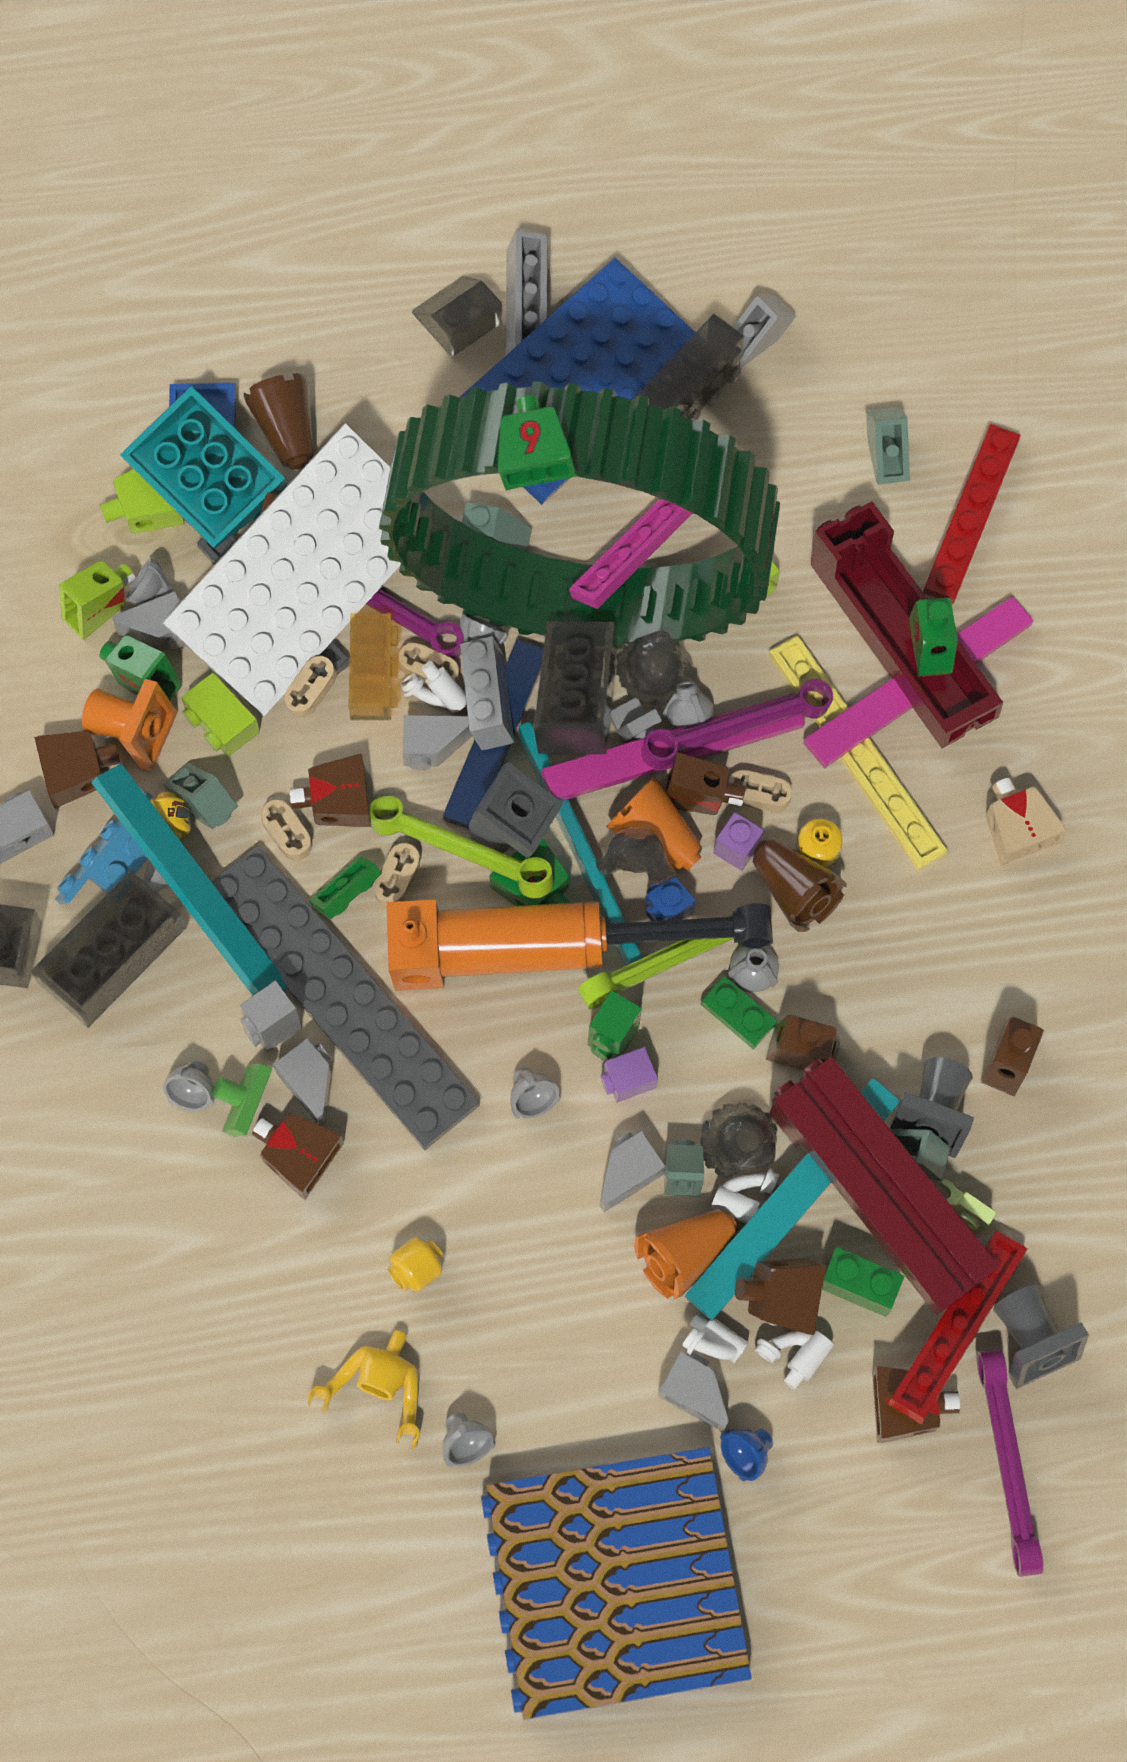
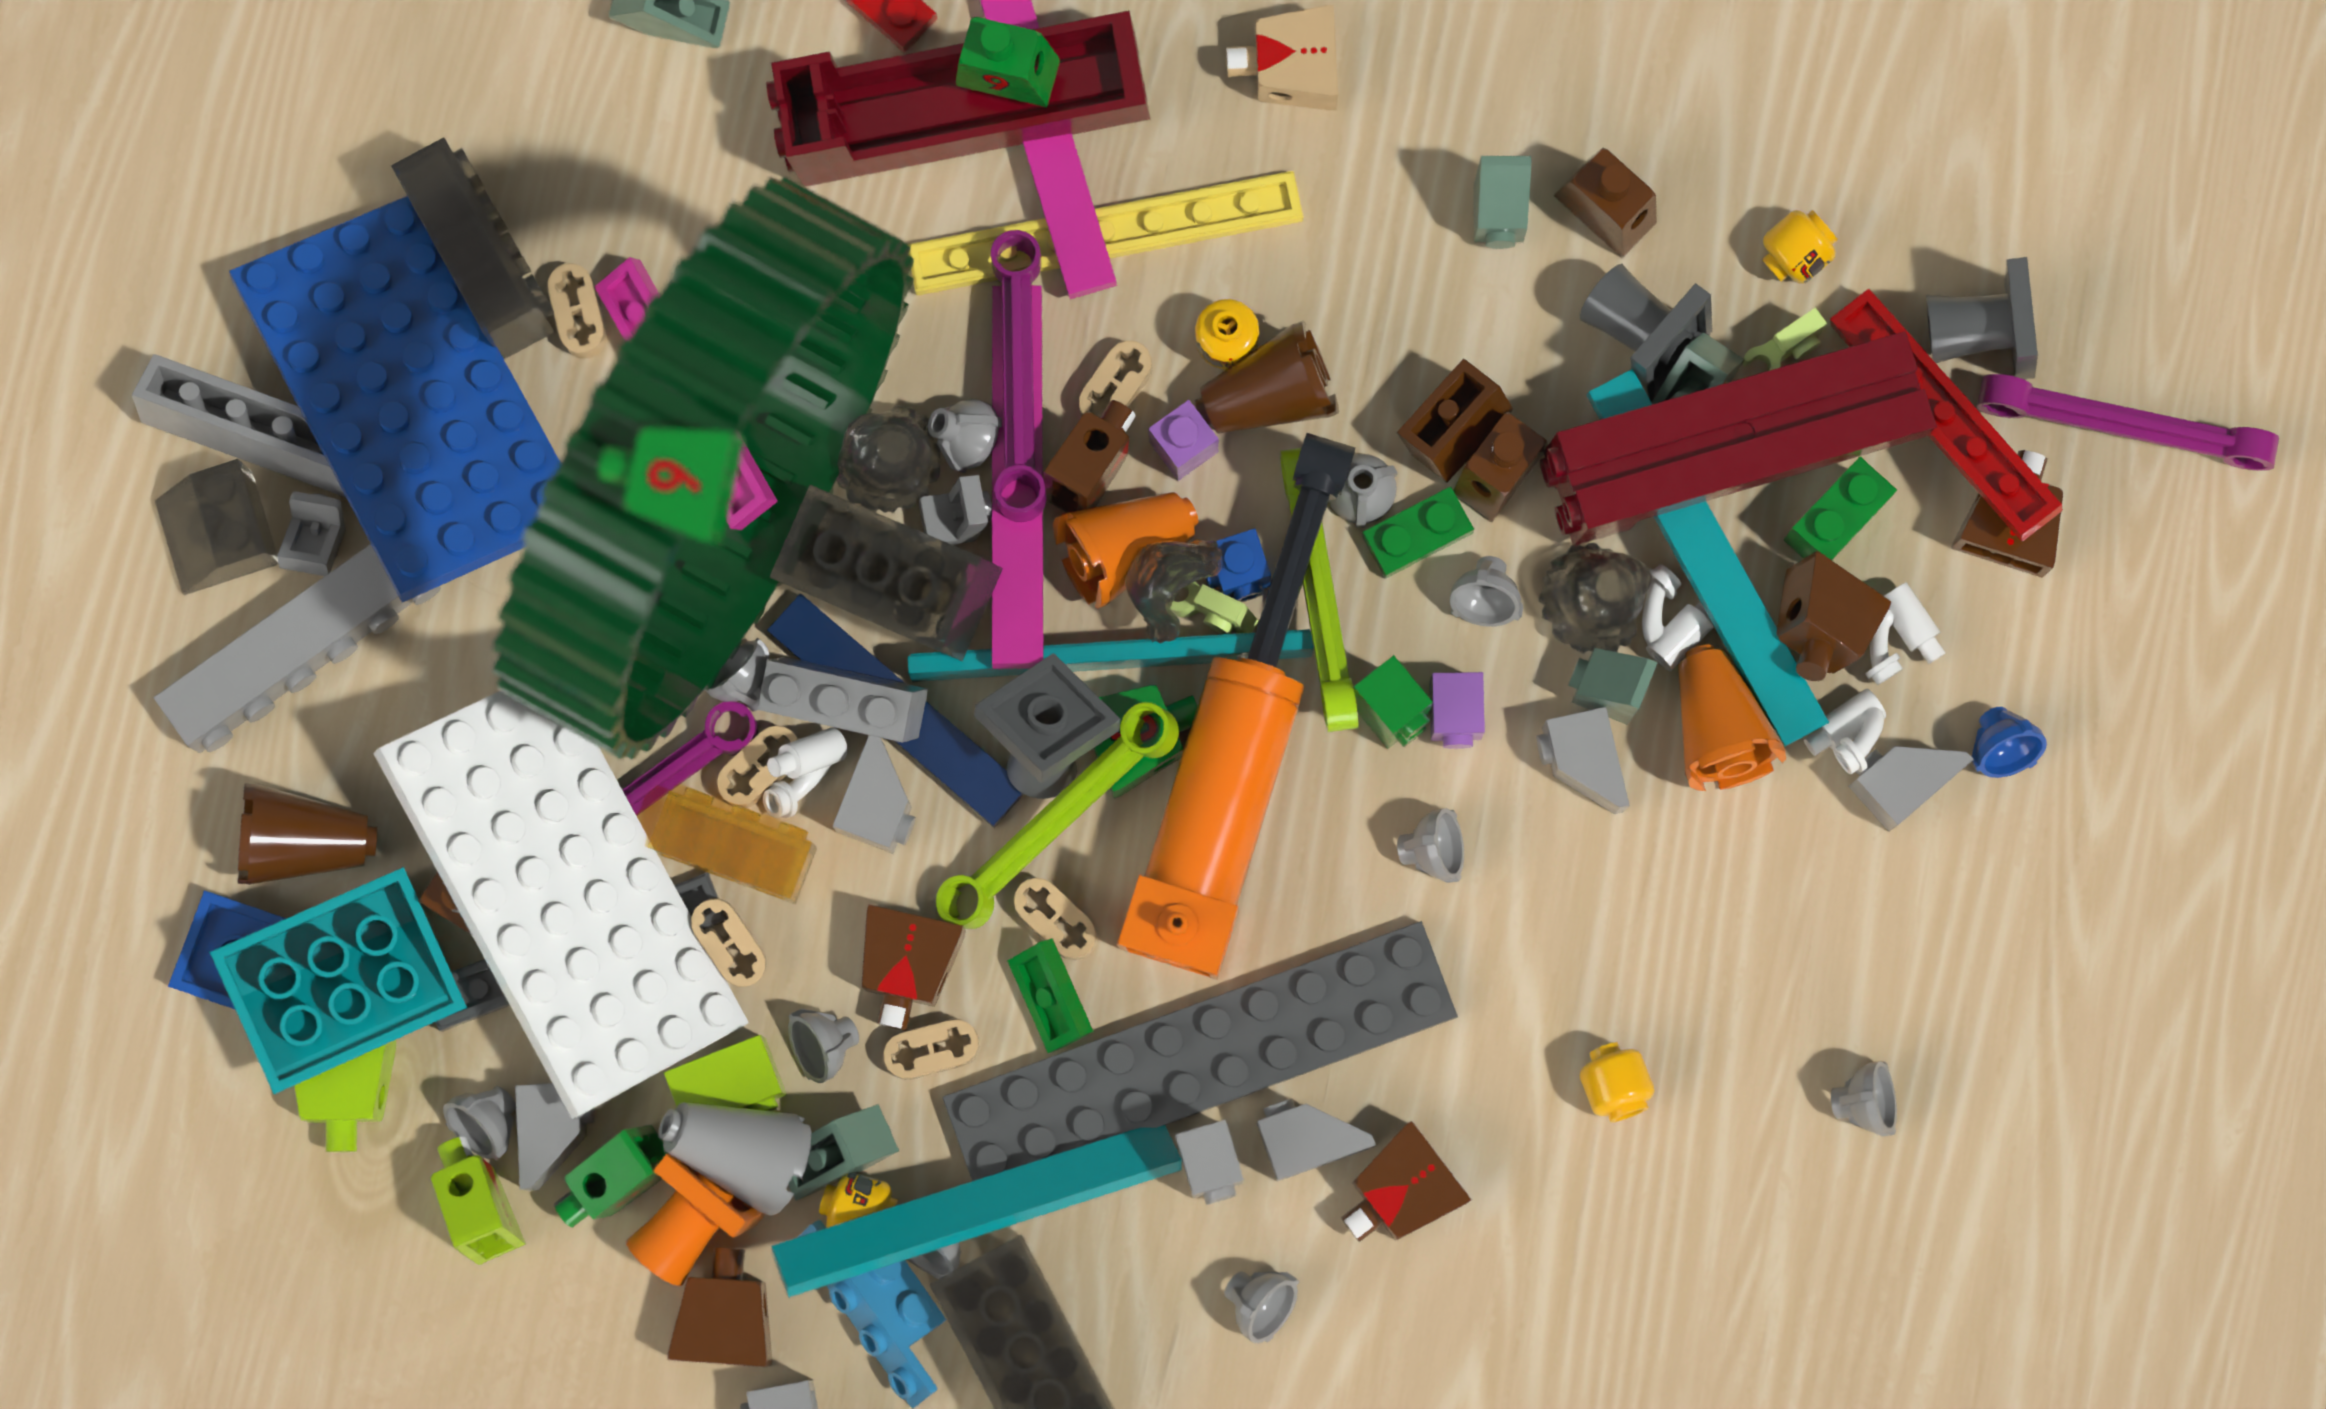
camera: 65 degrees left, 10 degrees up
bright green tile [212,1063,272,1137] -> none
yellow piece [307,1330,420,1449] -> none
panel [481,1447,752,1720] -> none
light grey slope [720,295,796,367] -> none
none -> light grey brick [153,544,441,753]
none -> light grey bracket [277,492,346,576]
none -> light grey cone [659,1102,811,1216]
none -> light grey piece [788,1009,859,1083]
none -> yellowish green plate [1163,575,1258,635]
none -> reddish brown brick [1397,358,1514,483]
none -> light grey piece [1450,556,1523,627]
none -> sand green slope [1474,156,1531,249]
none -> yellow head [1762,210,1838,284]

